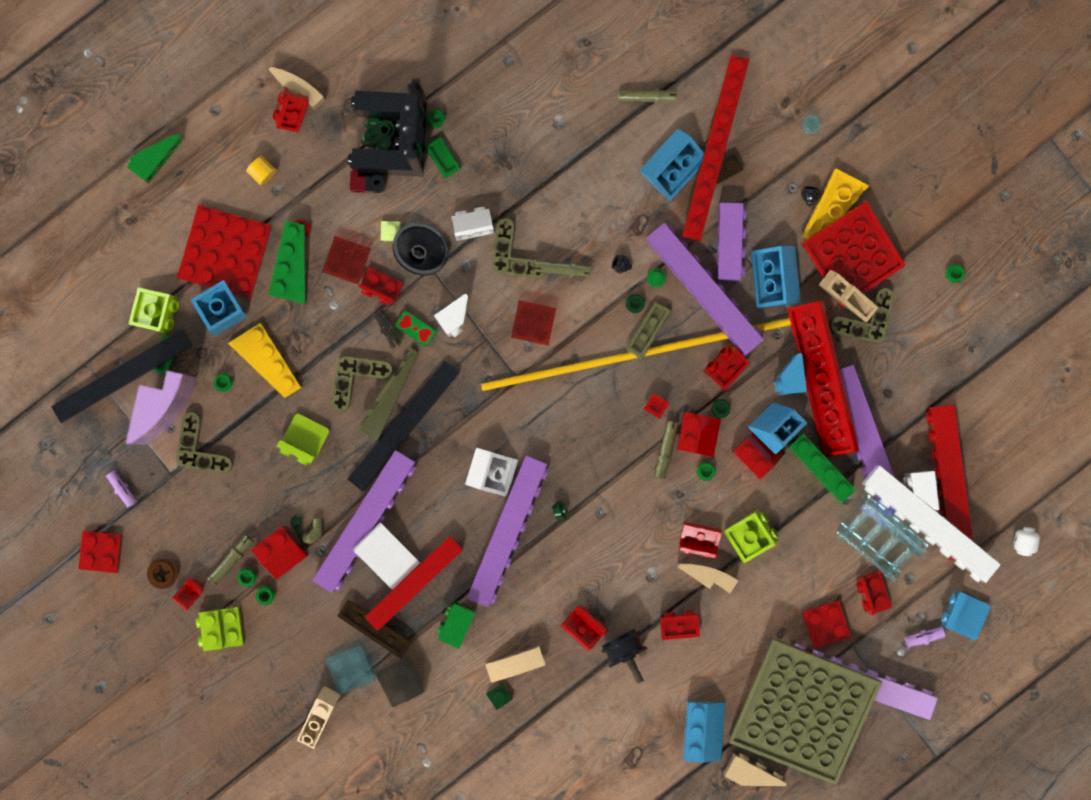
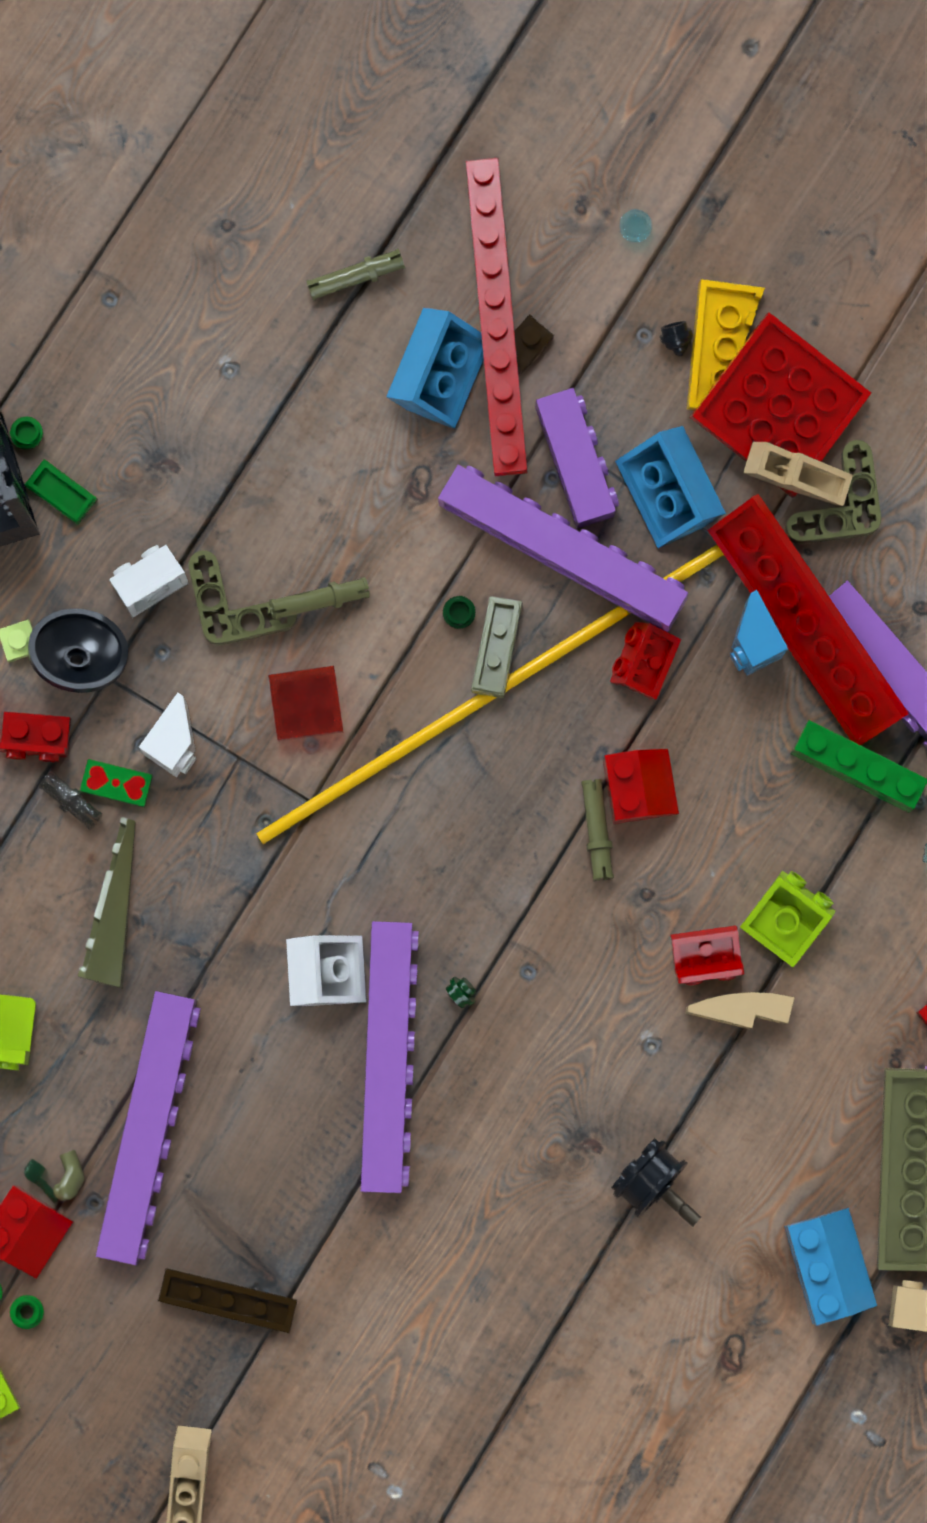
camera: 20 degrees left, 5 degrees down
clear light blue plate [325,645,375,694] -> none
olive beam [332,357,393,412] -> none
black tile [347,361,459,491] -> none
white tile [352,523,420,590] -> none
red slope [365,537,463,631] -> none
clear smoke slope [375,655,426,707] -> none
green brick [436,601,476,649] -> none
tan slope [485,646,546,682] -> none
dark green plate [486,683,513,710] -> none
red bracket [560,605,608,652] -> none
black plate [612,254,632,274] -> none
red tile [643,393,670,419] -> none
green plate [647,268,666,288] -> none
red bracket [660,610,700,640] -> none
green plate [696,462,716,481] -> none
dark green plate [711,399,731,418] -> none
red slope [732,432,785,480] -> none
dark azure slope [748,402,807,455] -> none

